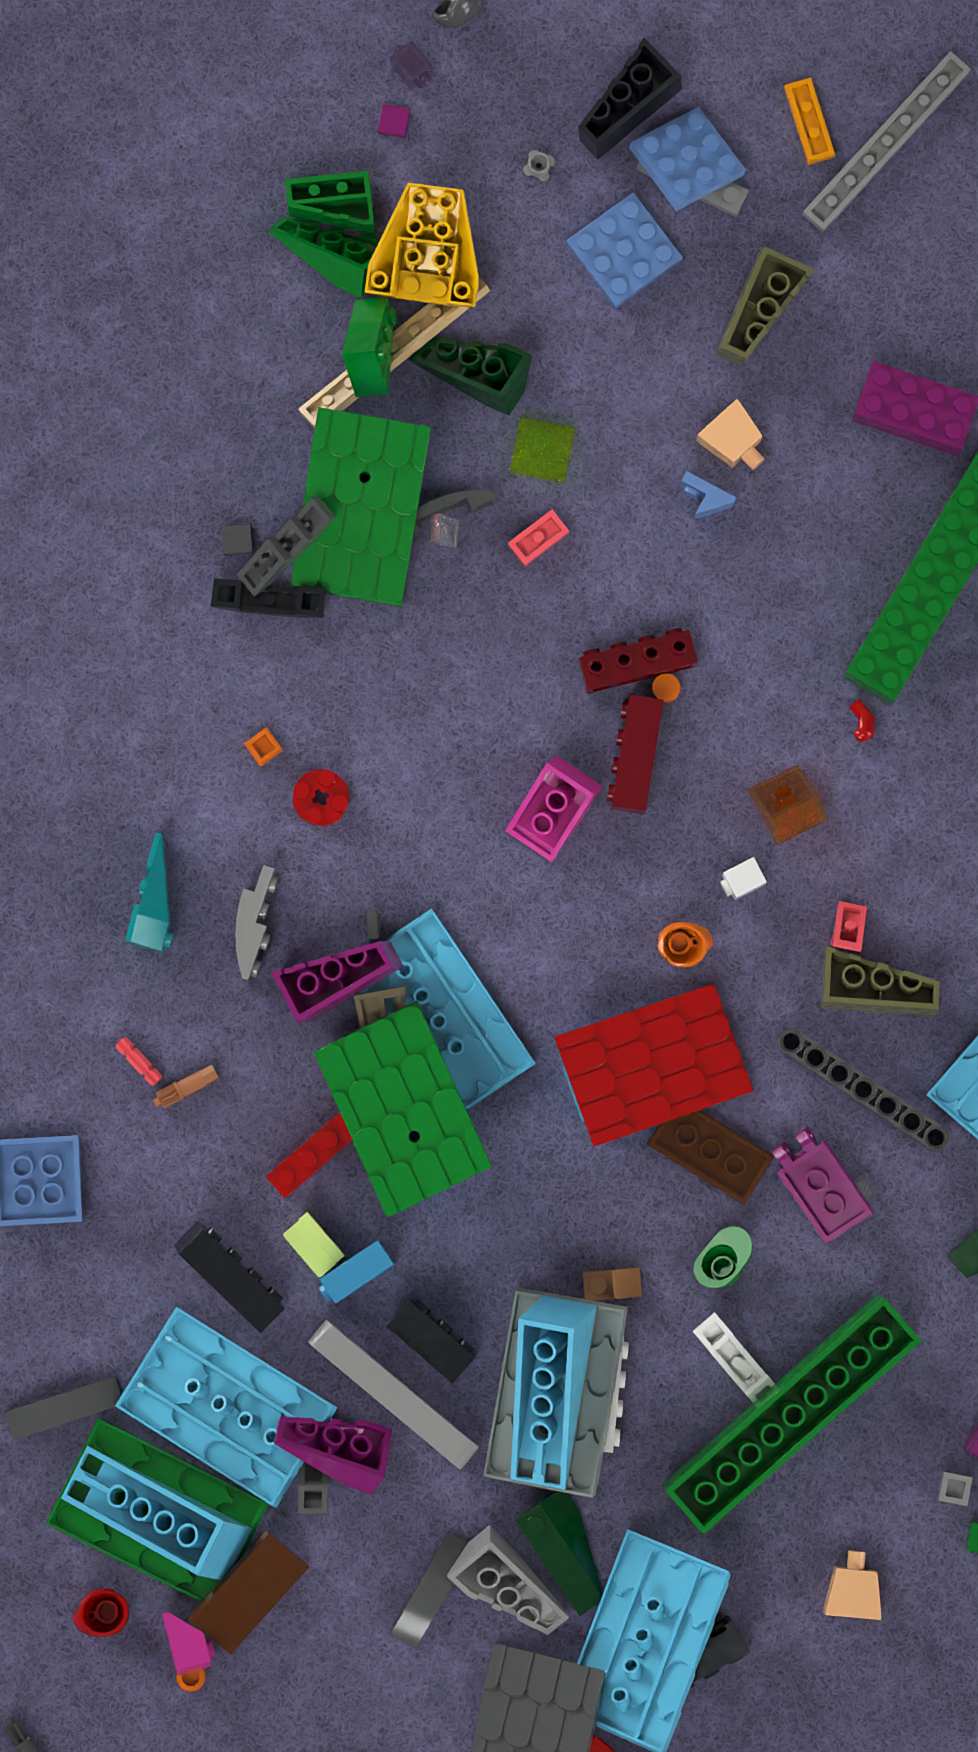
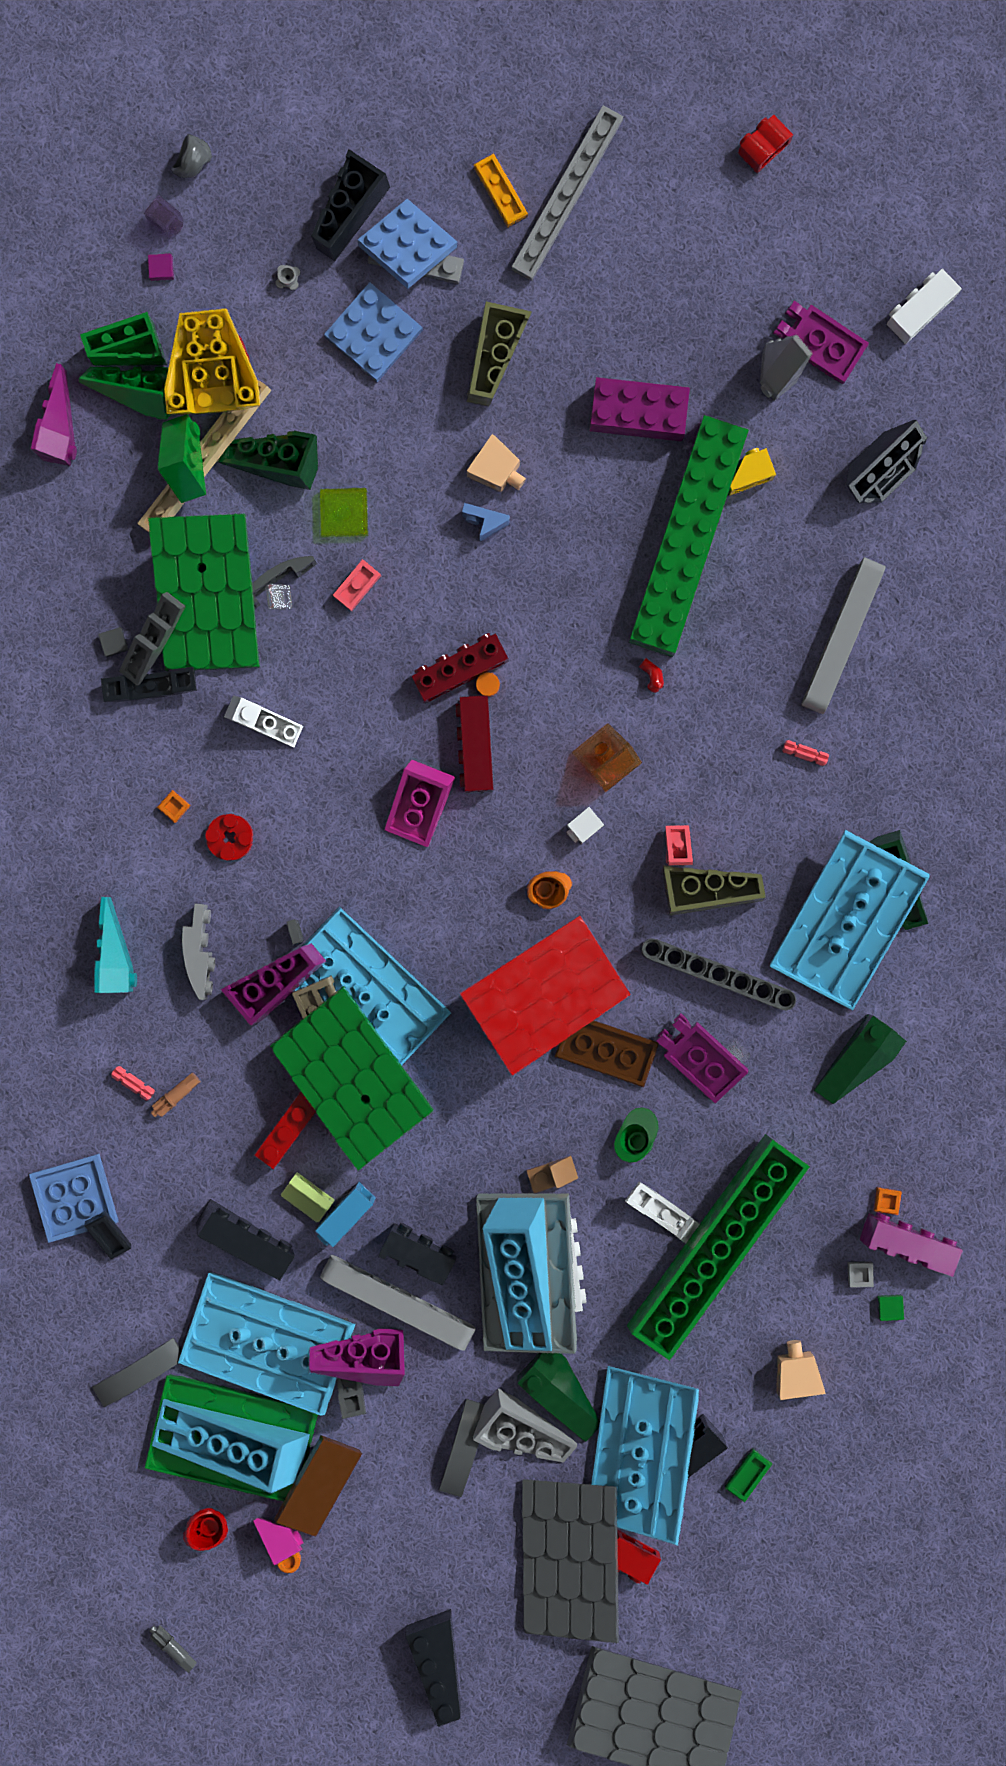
camera: 15 degrees left, 5 degrees up
none -> magenta wedge [31,363,77,466]
none -> black tile [84,1211,131,1260]
none -> white slope [224,696,303,747]
none -> green tile [725,1448,772,1503]

